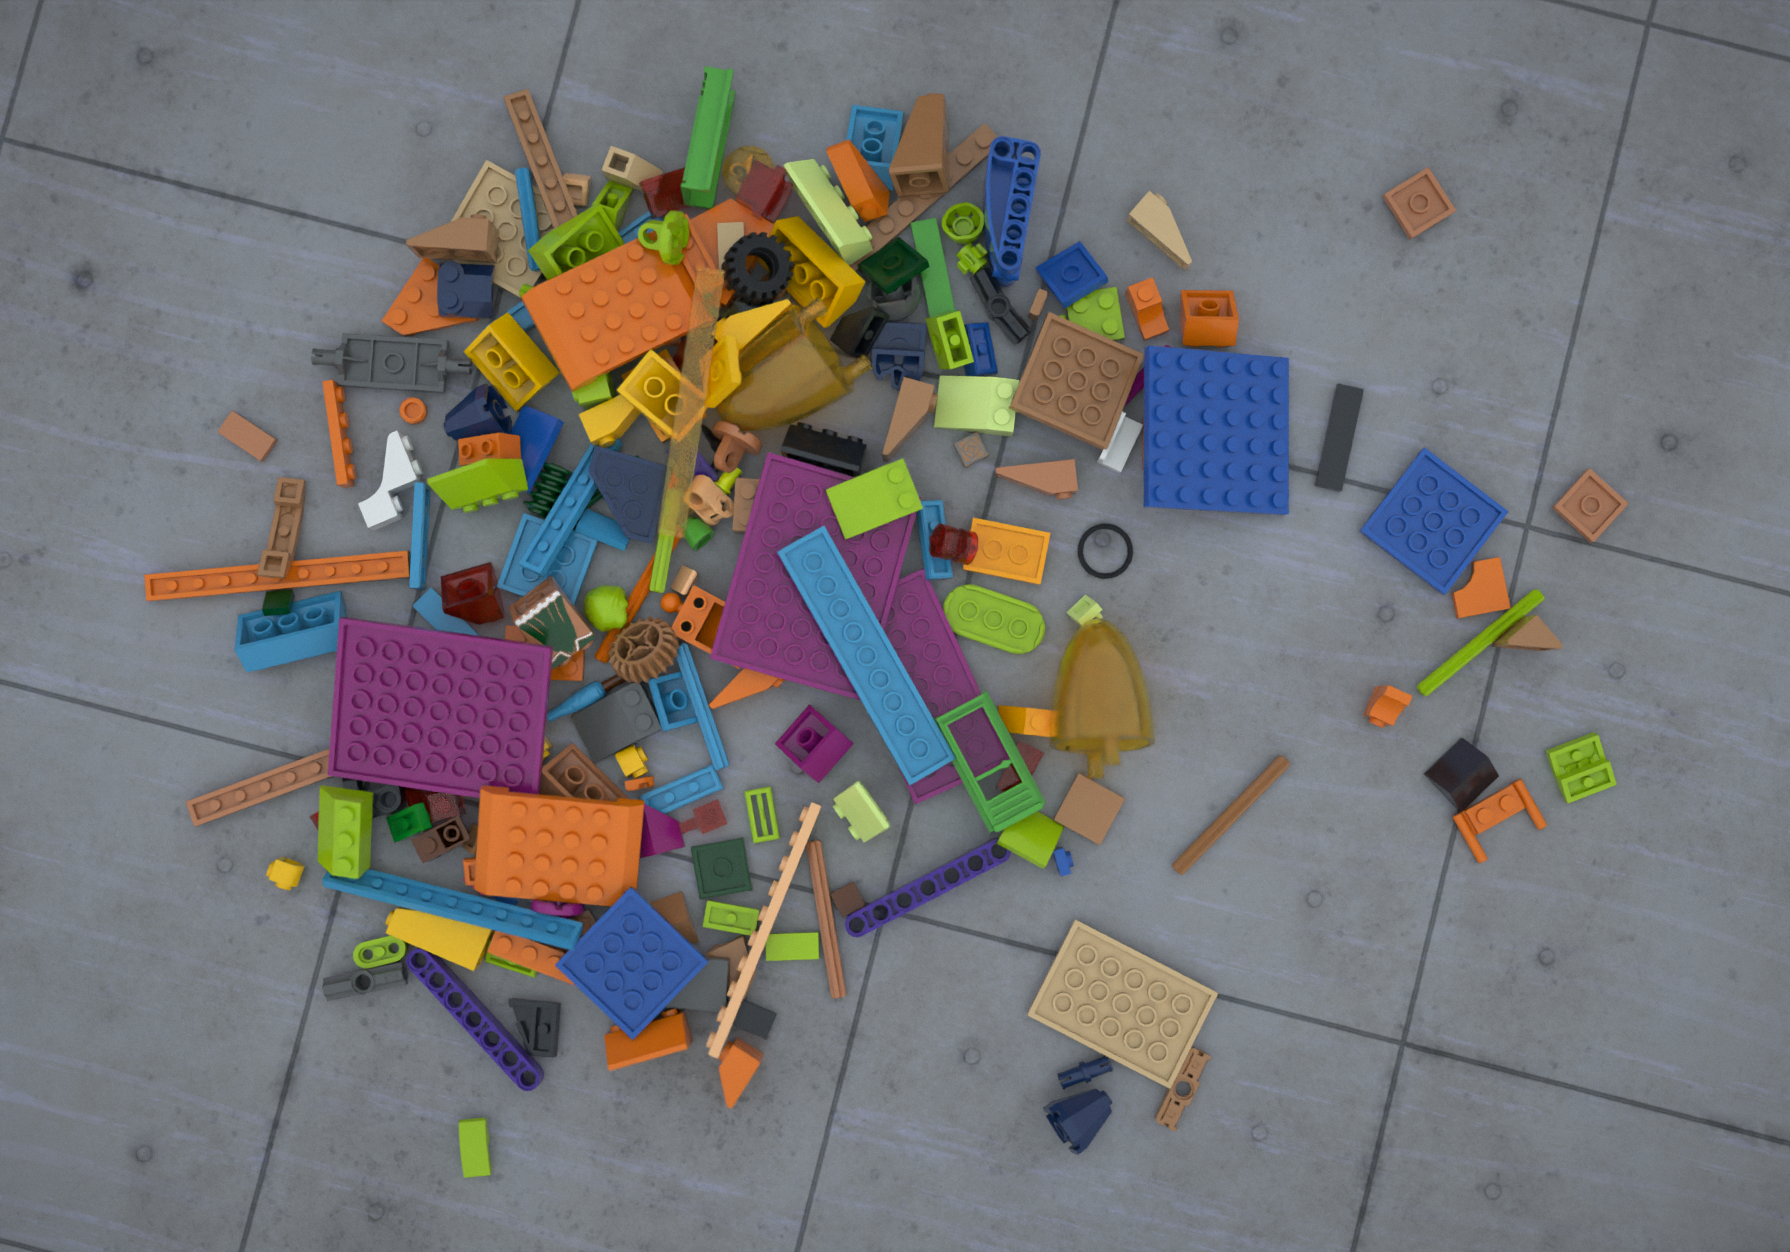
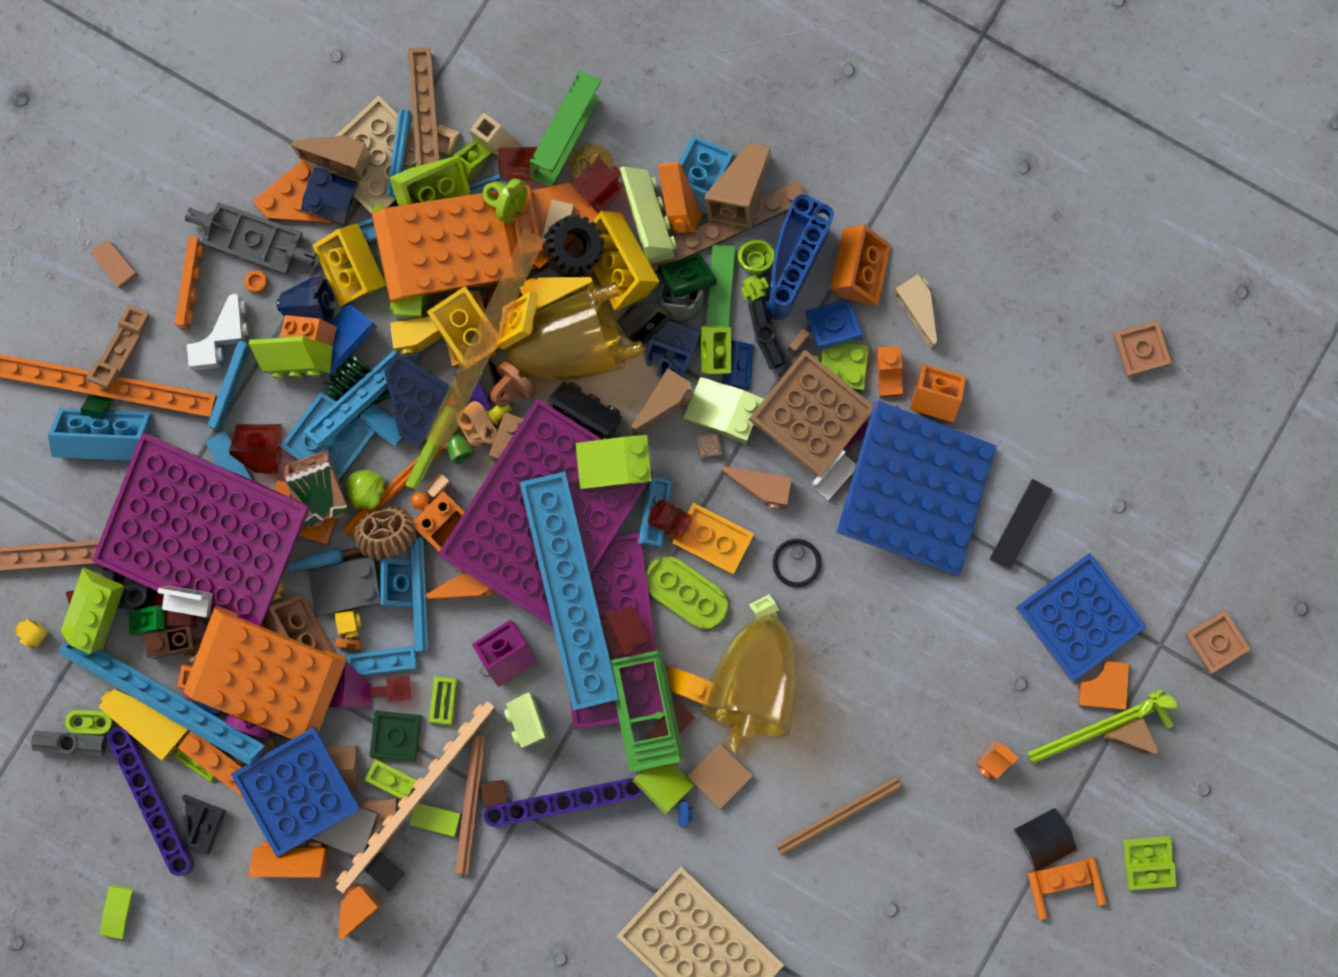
camera: 15 degrees right, 5 degrees down
none -> white panel [158,586,213,617]
none -> clear red plate [601,605,649,657]
none -> orange slope [830,225,891,306]
none -> lime plant [1138,689,1178,729]

